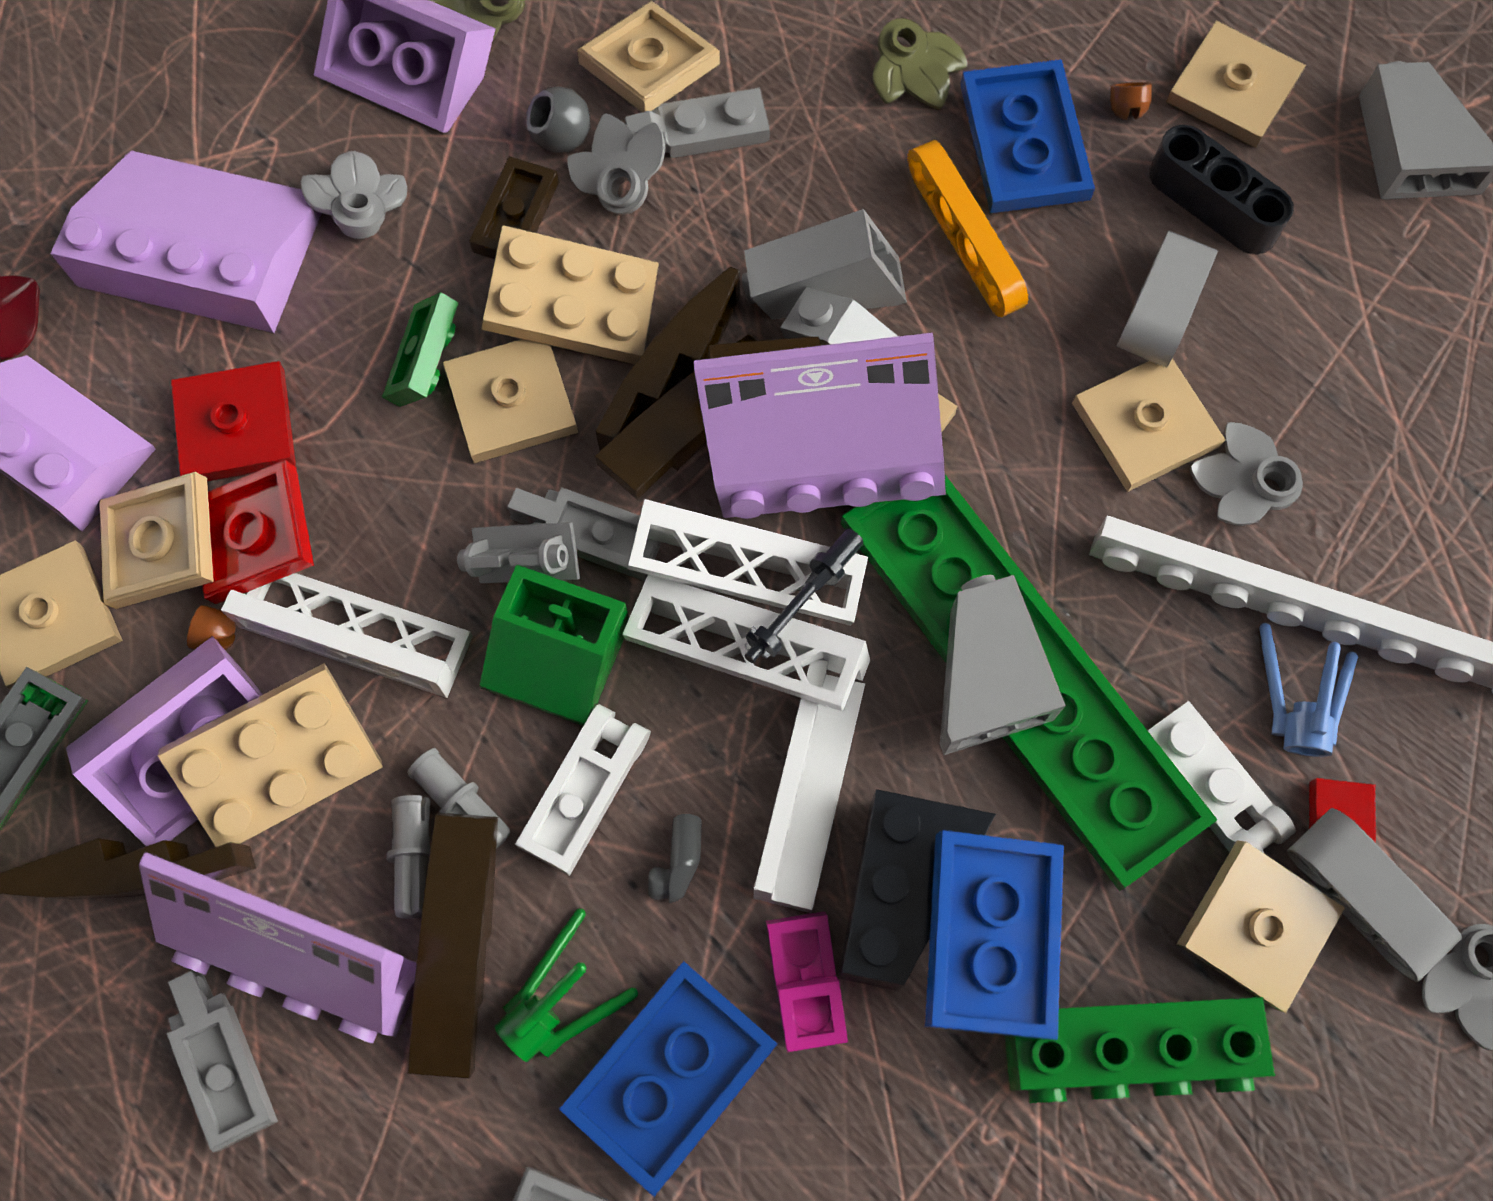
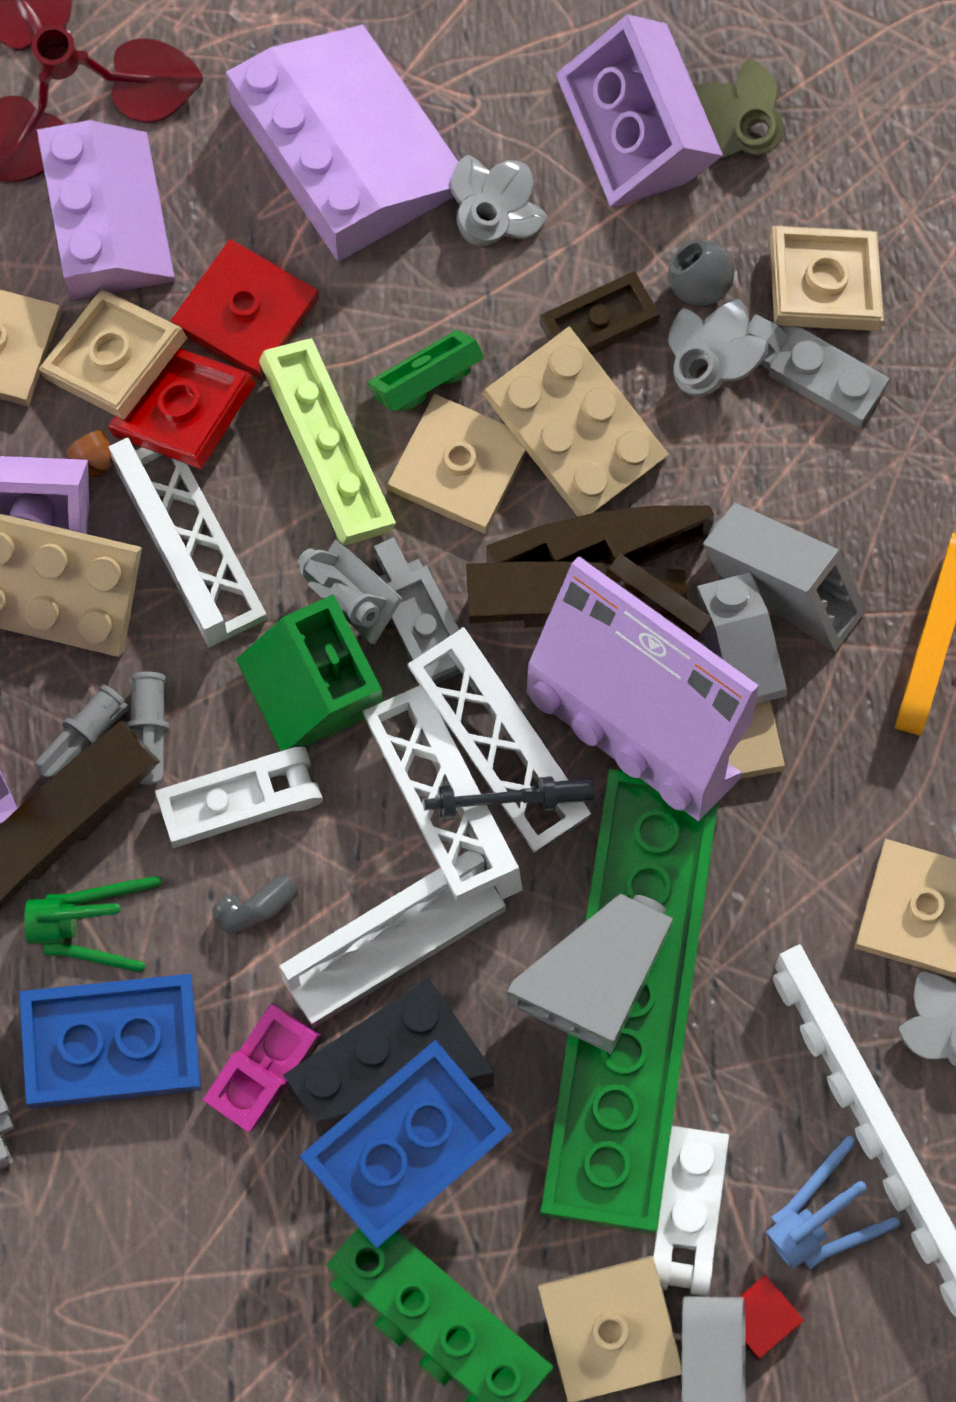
camera: 45 degrees right, 0 degrees up
none -> yellowish green plate [259,338,396,546]

